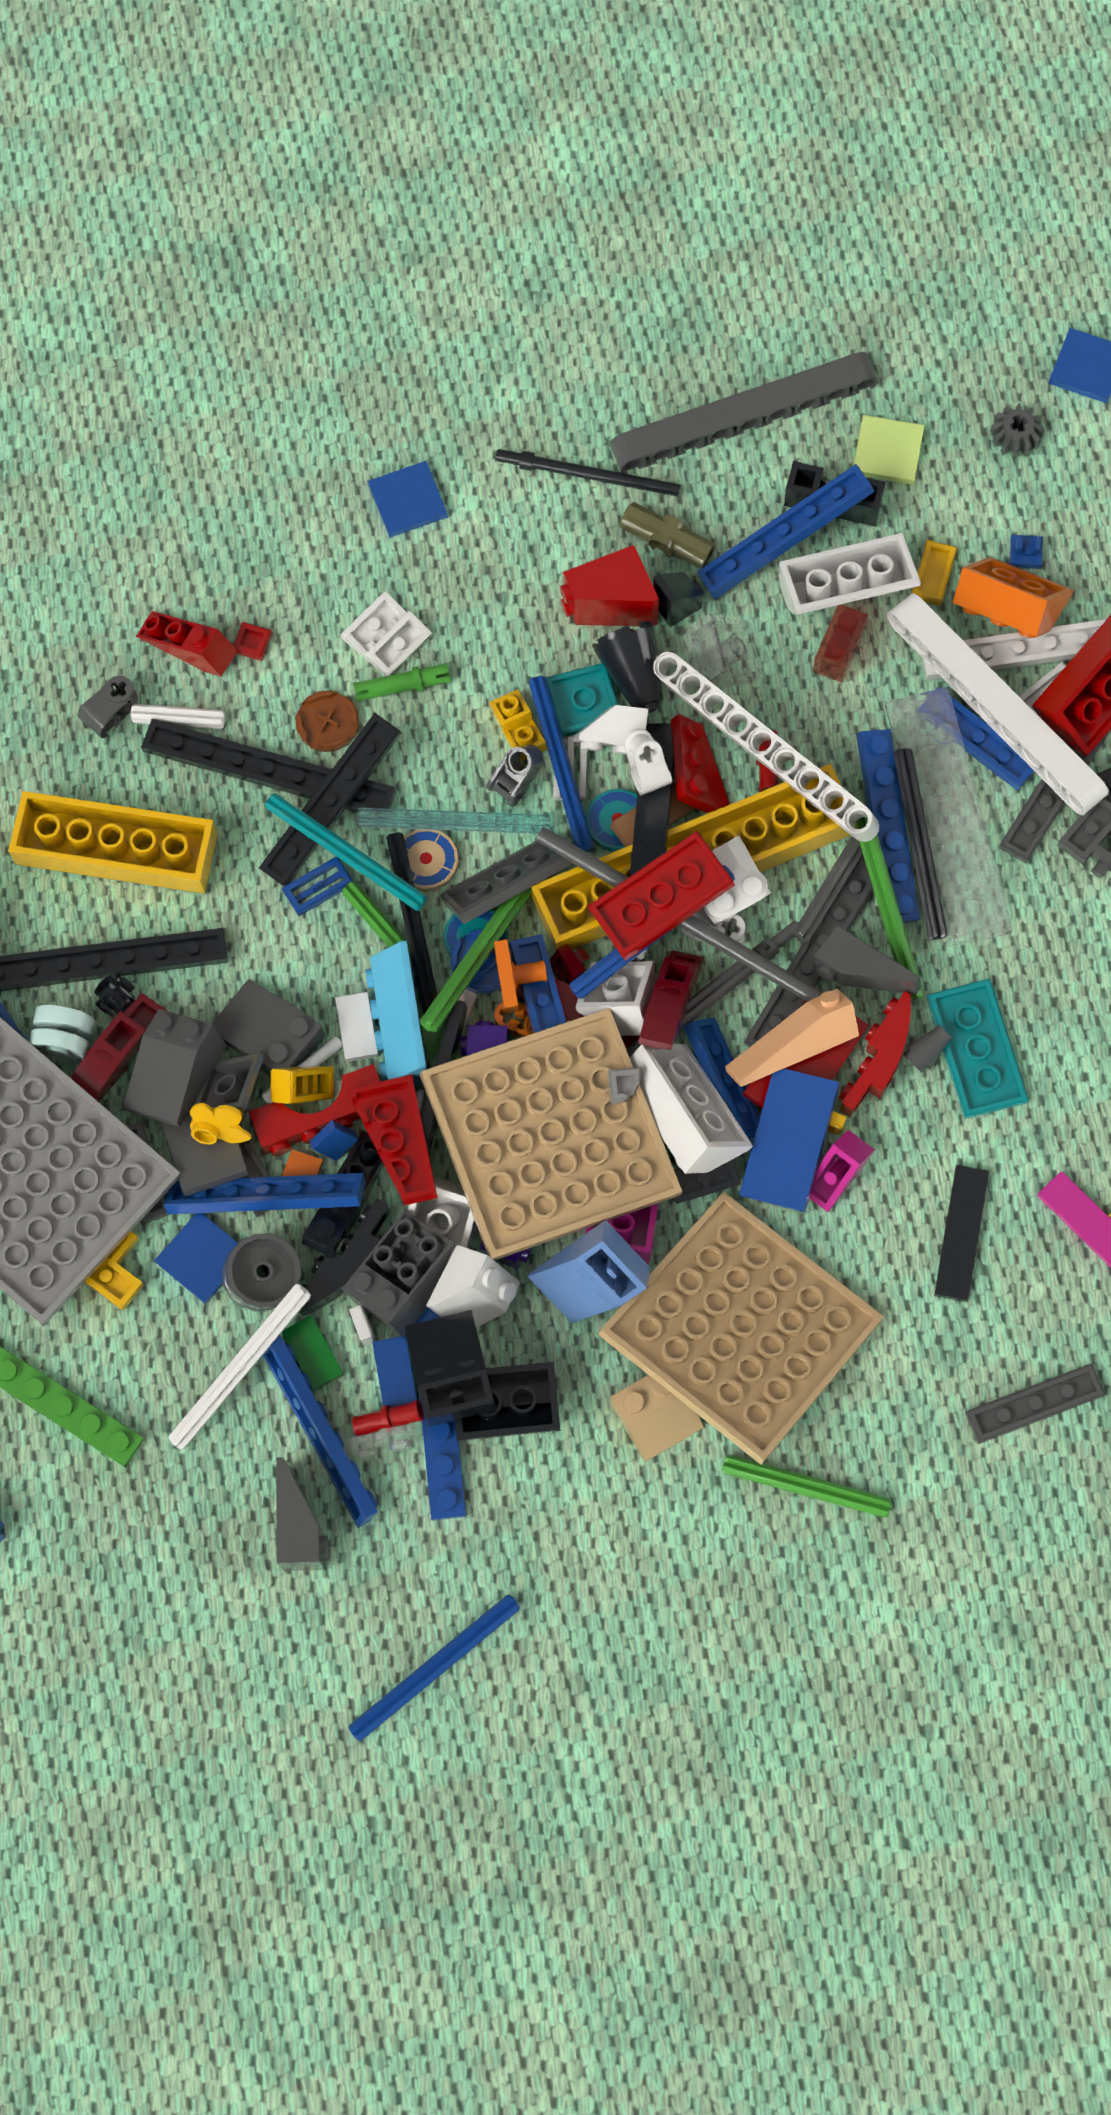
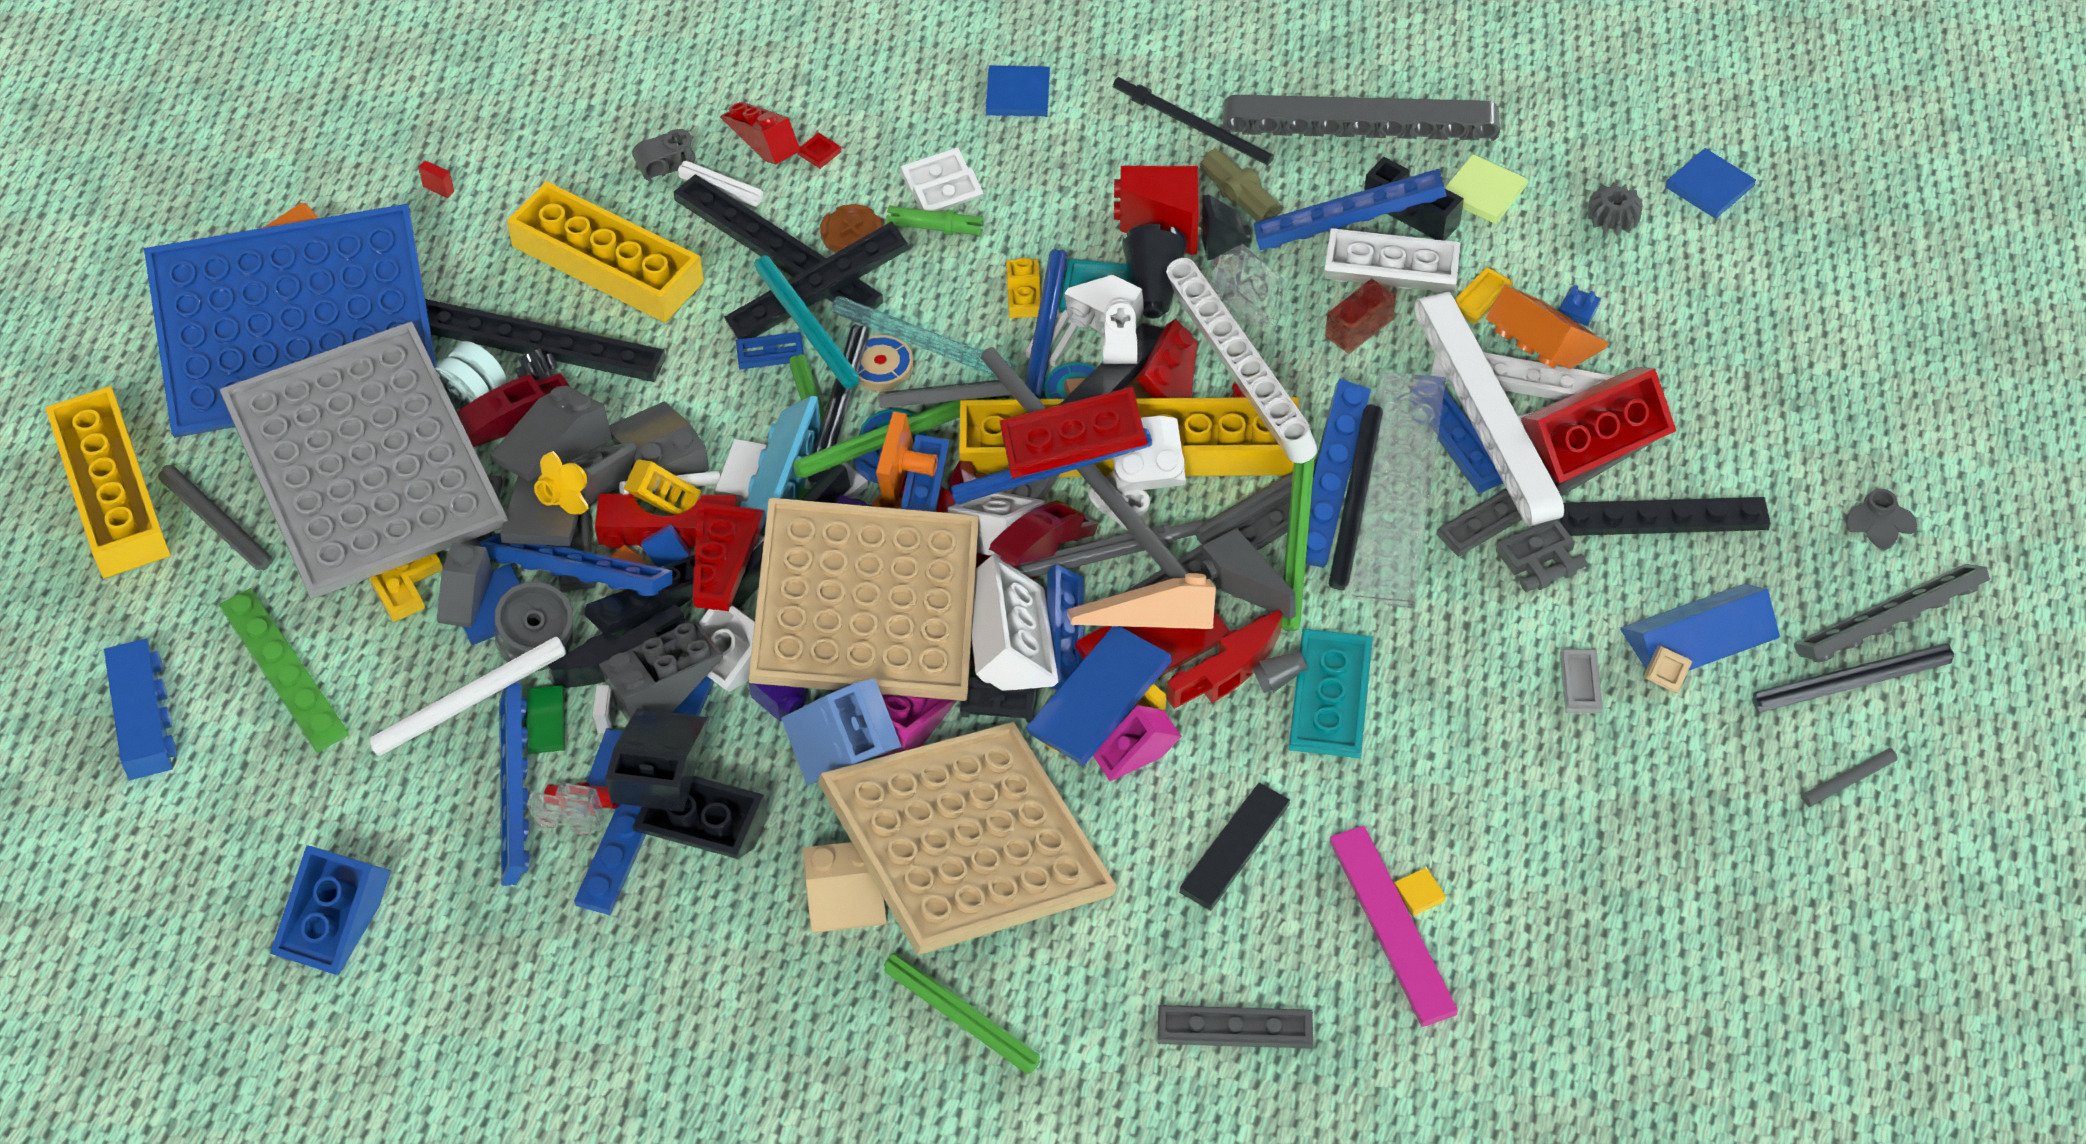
camera: 20 degrees right, 20 degrees down
dark grey slope [276,1457,332,1571] -> none
blue axle [348,1595,520,1741] -> none
white slope [426,1245,521,1328] -> none
dark grey piece [486,744,543,808] -> none
light grey tile [607,1067,642,1106] -> none
none -> blue slope [270,845,391,975]
none -> dark grey slope [437,543,493,628]

